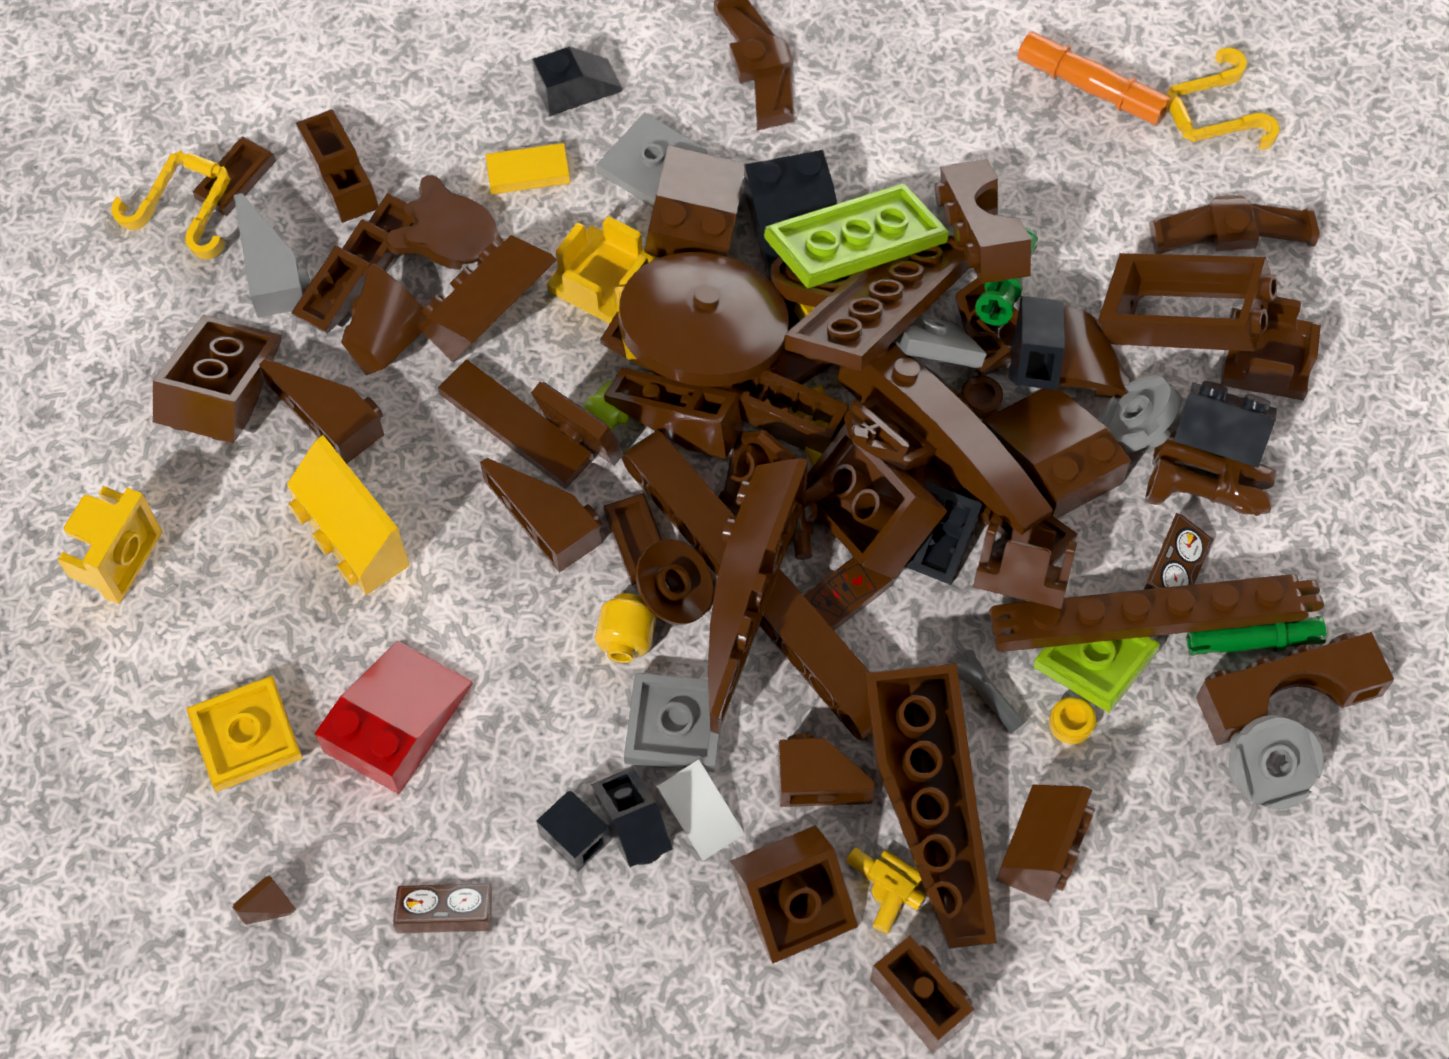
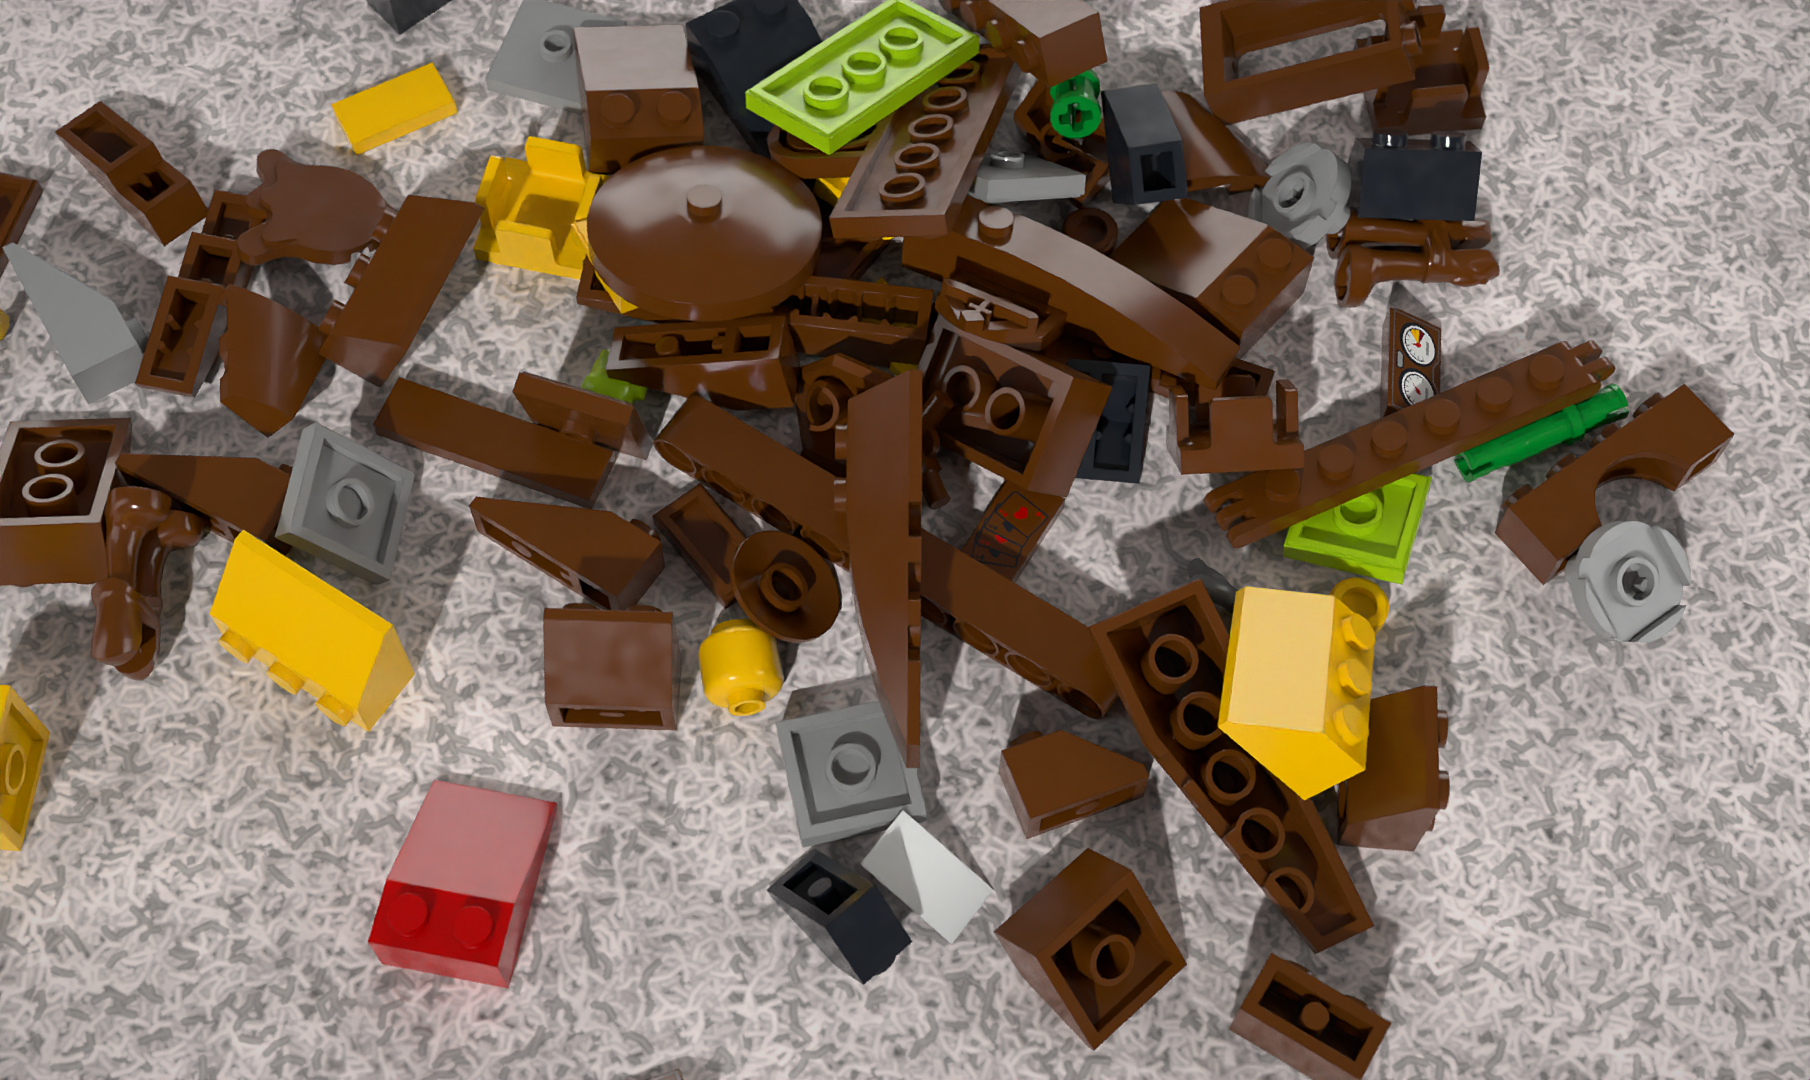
camera: 20 degrees left, 0 degrees up
yellow plate [186,675,303,793] -> none
black panel [536,791,611,872] -> none
yellow piece [845,847,927,934] -> none
none -> reddish brown piece [90,486,205,681]
none -> light grey plate [275,423,415,585]
none -> reddish brown slope [543,603,682,731]
none -> yellow slope [1218,586,1376,800]

